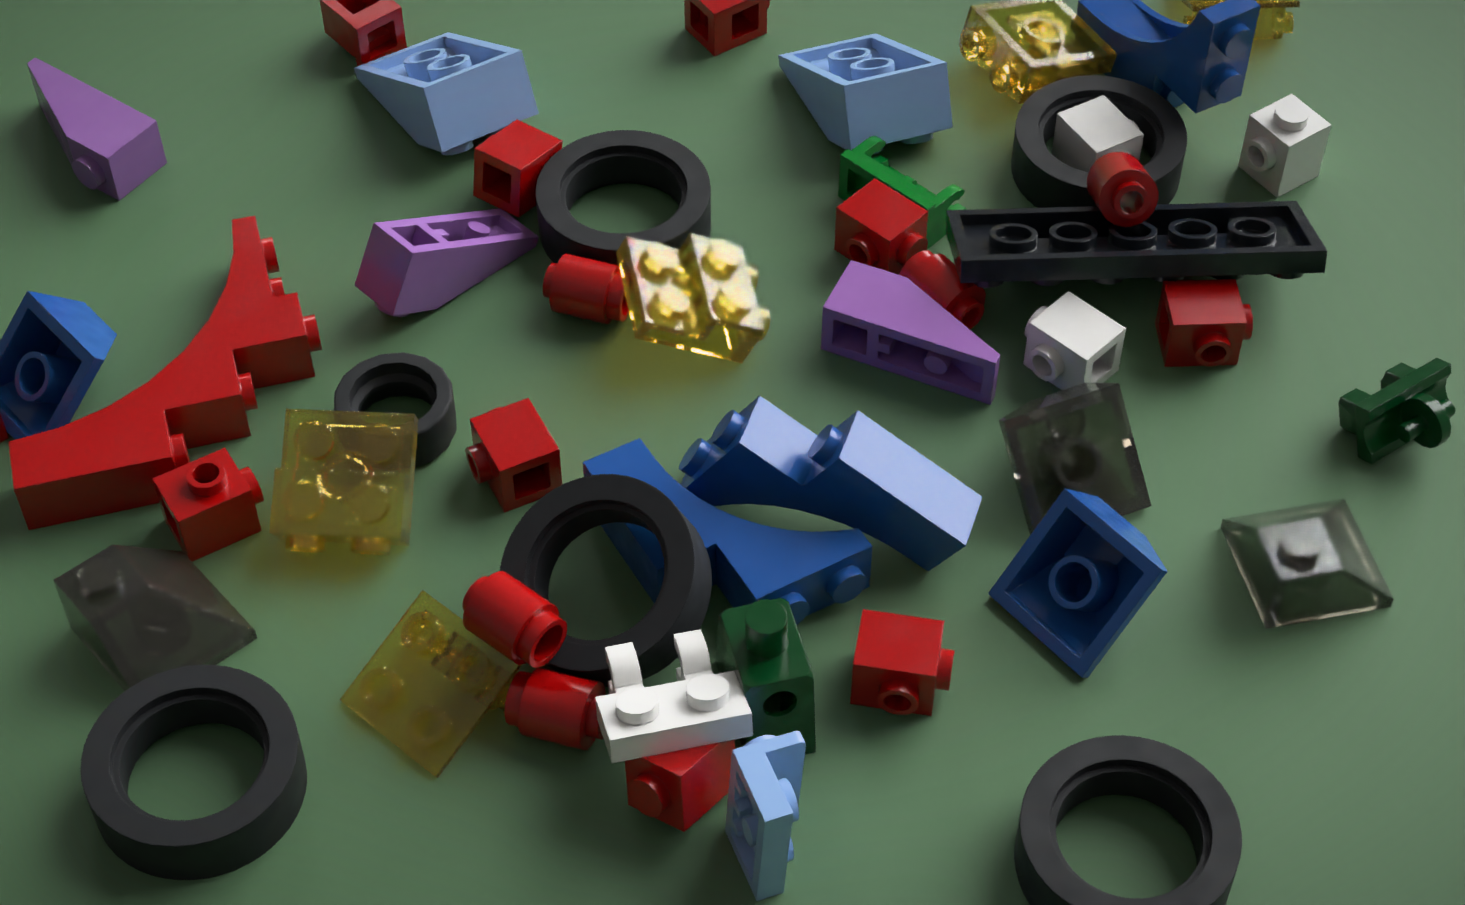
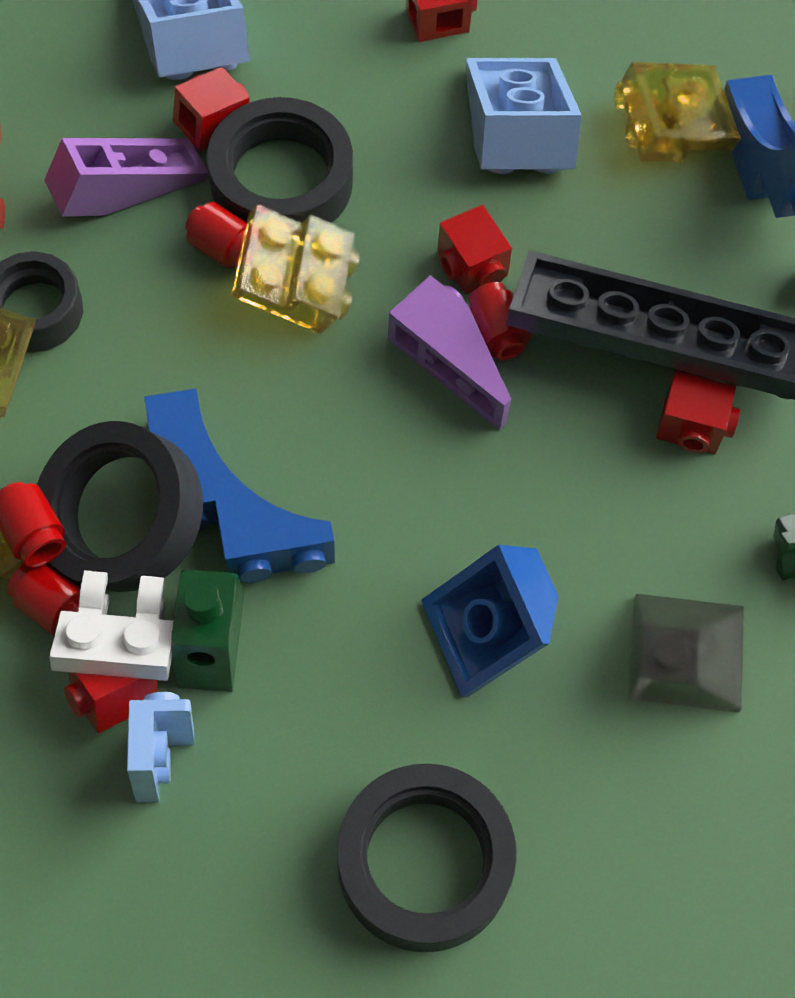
camera: 15 degrees right, 15 degrees up
red brick [465,398,563,513] -> none
blue arch [679,395,982,571] -> none
green hinge [838,136,967,249] -> none
red brick [850,609,955,716] -> none
clear smoke slope [999,382,1152,535] -> none
black tyre [1011,75,1187,208] -> none
white brick [1023,291,1126,402] -> none
white brick [1052,95,1144,172] -> none
red brick [1087,152,1159,227] -> none

